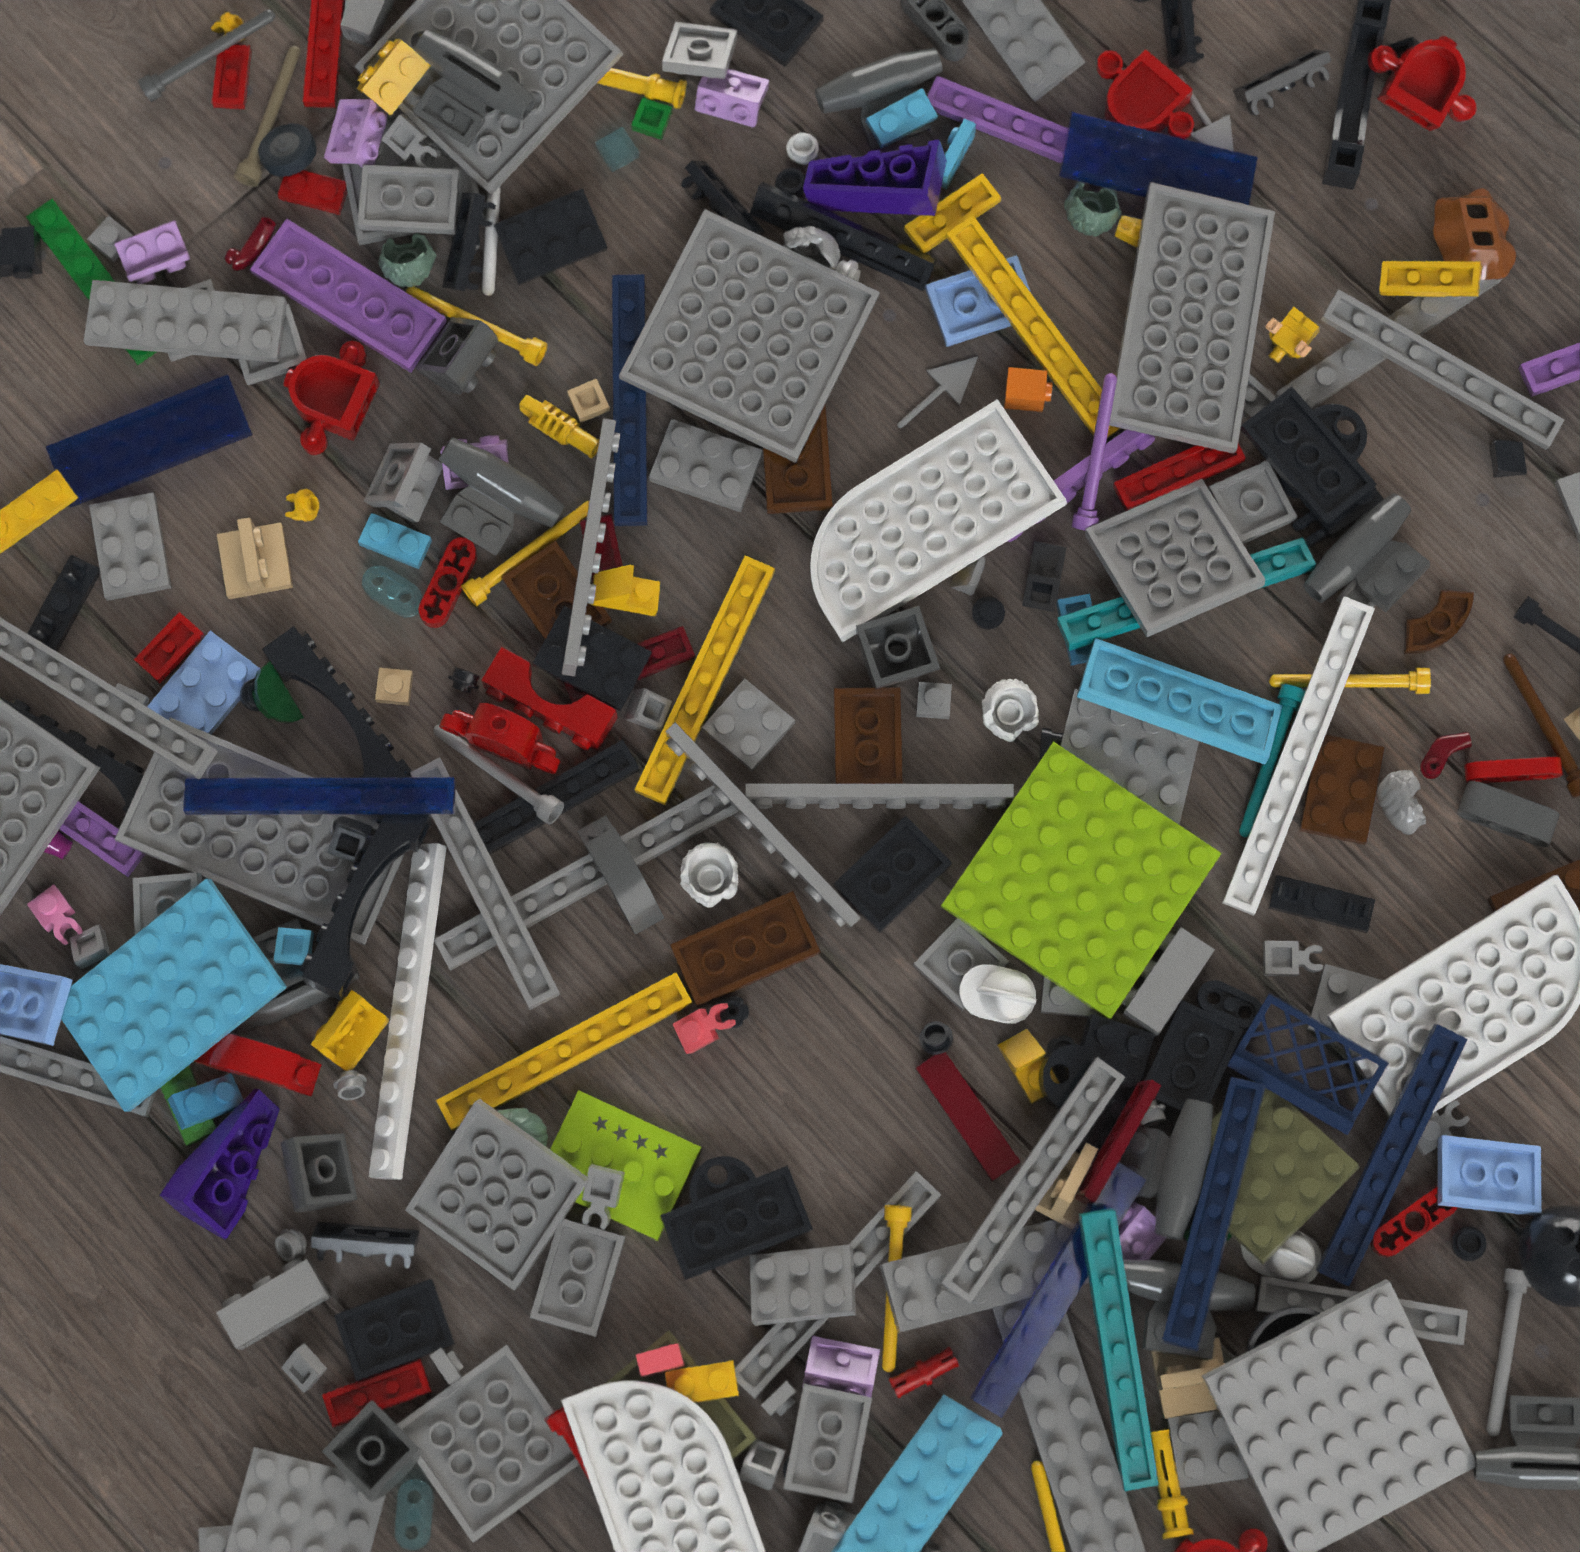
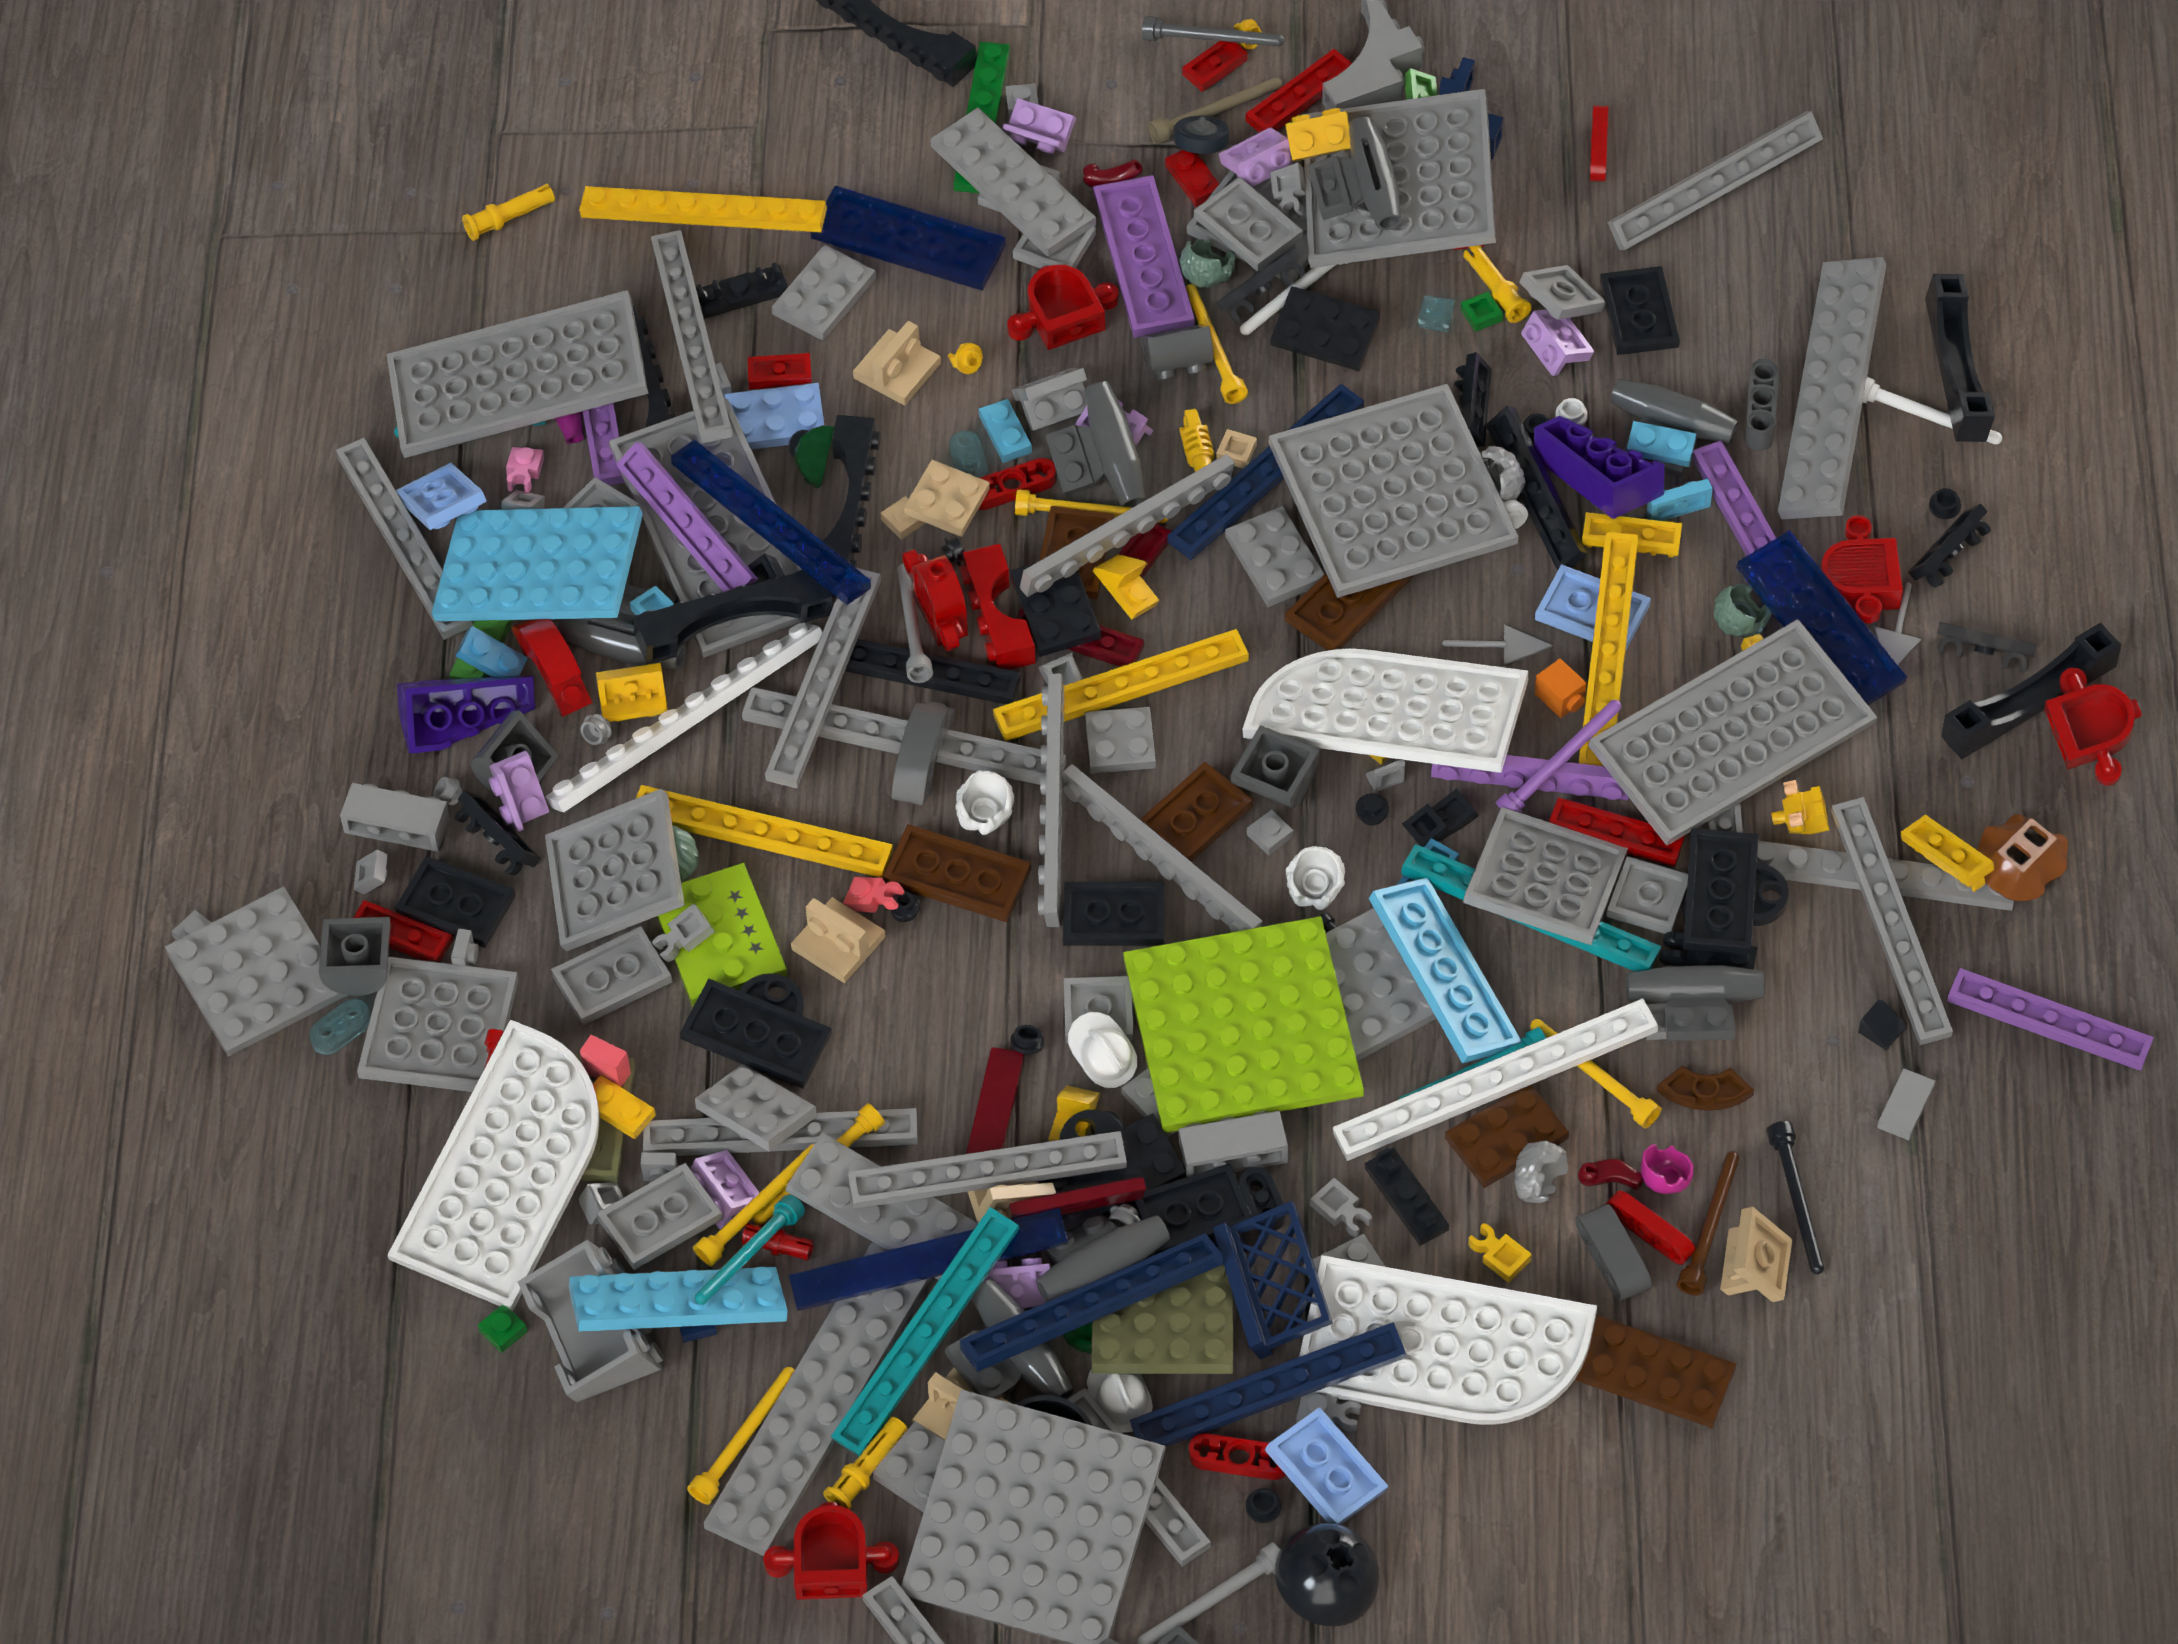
camera: 45 degrees right, 20 degrees down
none -> lavender bracket [488,751,549,832]
none -> medium lavender plate [616,442,758,592]
none -> yellow piece [693,1144,814,1267]
none -> teal piece [695,1194,805,1305]
none -> tan bracket [791,897,886,983]
none -> tan plate [904,460,990,537]
none -> yellow plate [1468,1223,1532,1283]
none -> dark pink hair [1641,1144,1694,1194]

